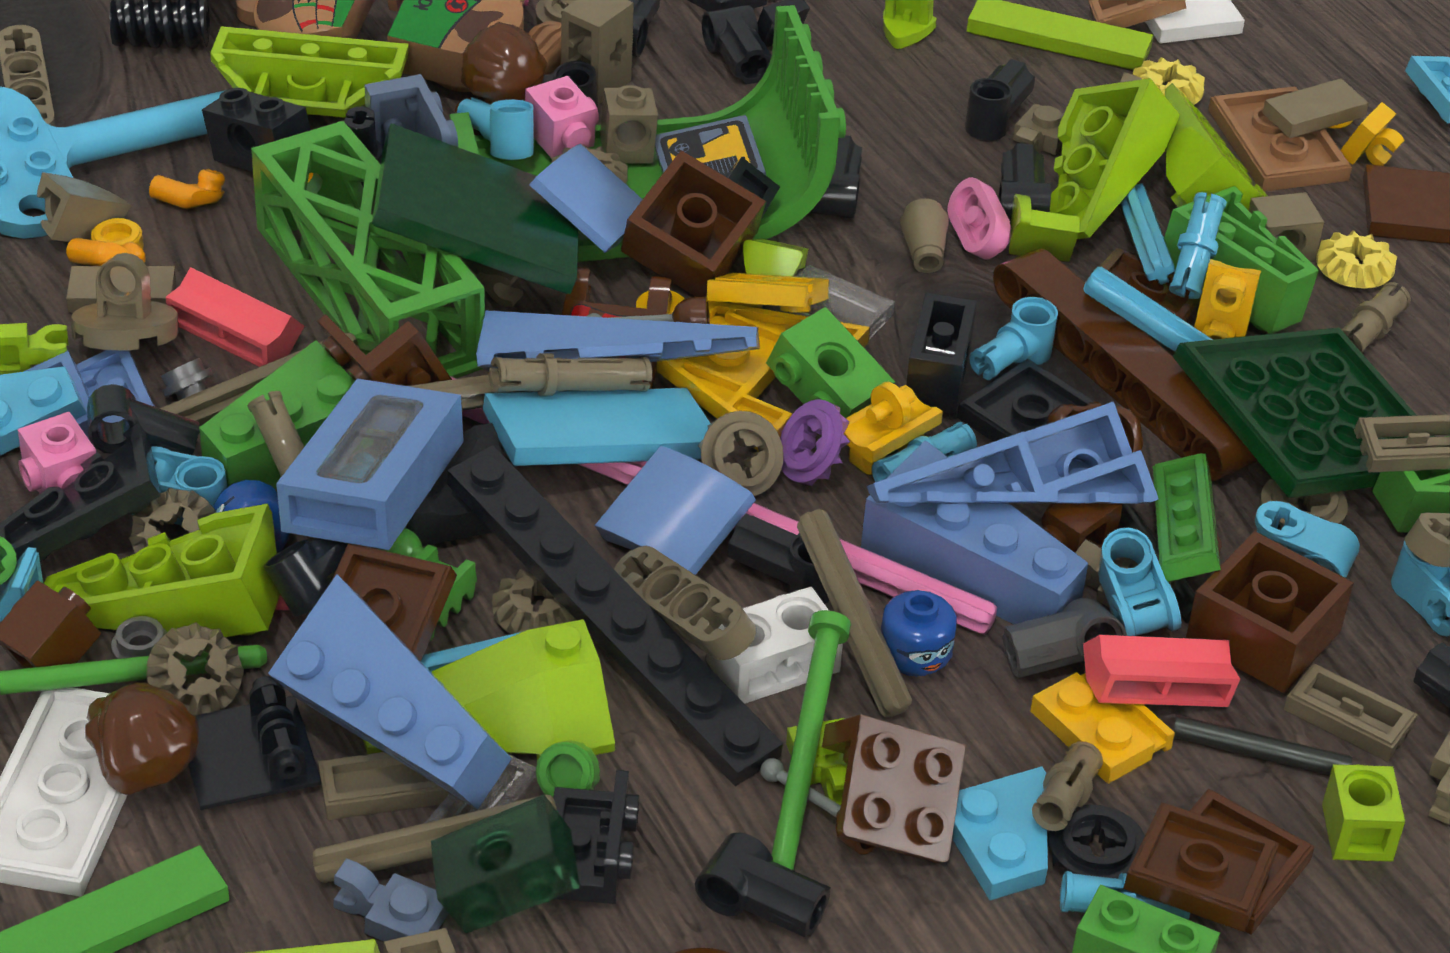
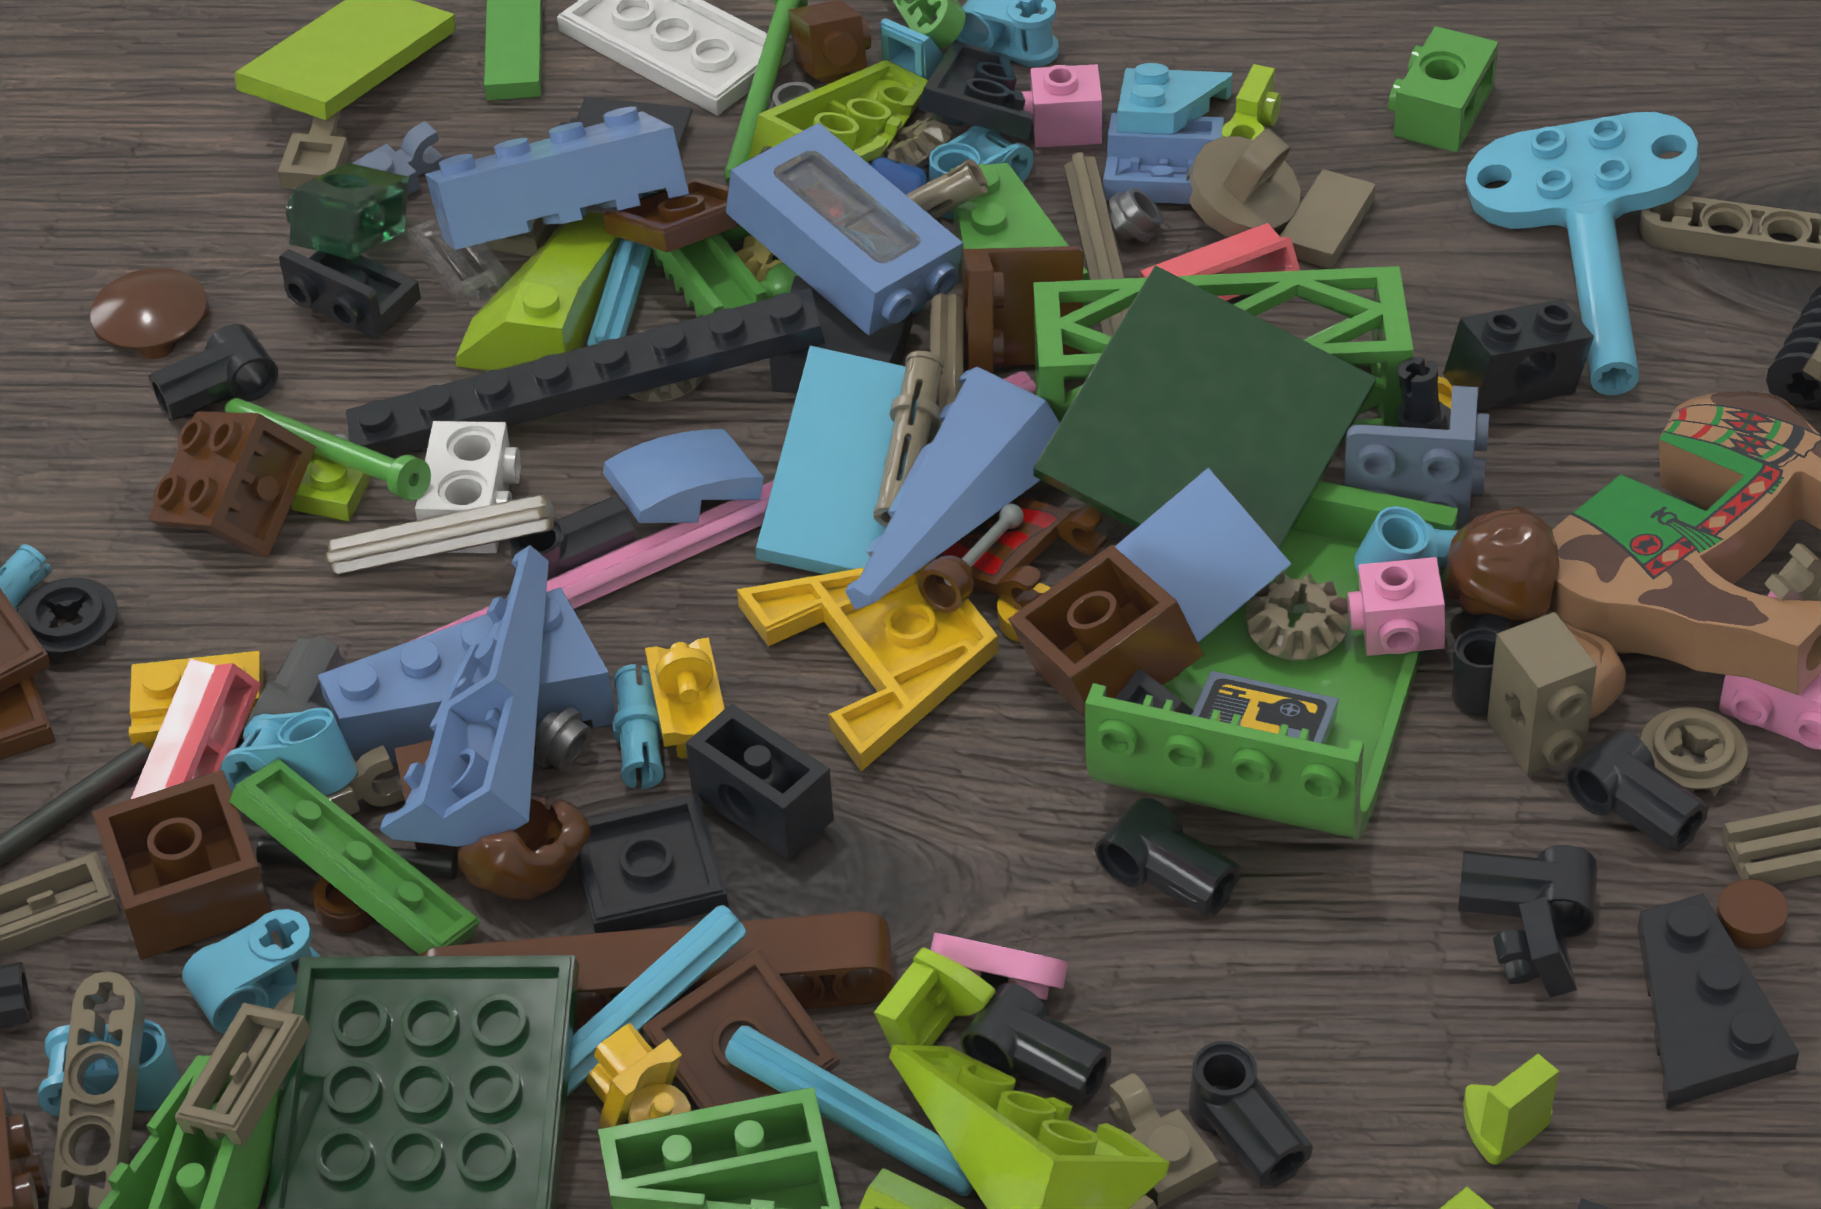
camera: 125 degrees right, 5 degrees up
dark tan brick [37,172,132,242] -> none
light orange arm [66,238,146,266] -> none
reddish brown hair [85,683,199,795] -> none
black piece [87,384,200,455] -> none
yellow tile [91,218,144,249] -> none
dark tan gear [146,622,244,715] -> none
light orange arm [149,169,225,209] -> none
lime wedge [210,26,409,118] -> none
dark tan axle [312,795,559,883] -> none
bright green tile [536,740,600,797] -> none
dark tan brick [600,85,658,163] -> none
dark tan beam [614,546,756,661] -> none
dark tan gear [698,411,783,496] -> none
yellow plate [707,273,829,313] -> none
lime tile [743,238,809,277] -> none
bright green brick [766,306,895,418] -> none
medium lavender gear [780,399,850,486] -> none
clear tile [796,264,895,339] -> none
blue head [881,590,957,677] -> none
dark tan cone [900,198,949,273] -> none
medium azure wing [952,766,1048,900] -> none
medium azure pin [969,297,1058,380] -> none
dark tan pin [1032,741,1103,831] -> none
medium azure pin [1169,192,1227,299] -> none

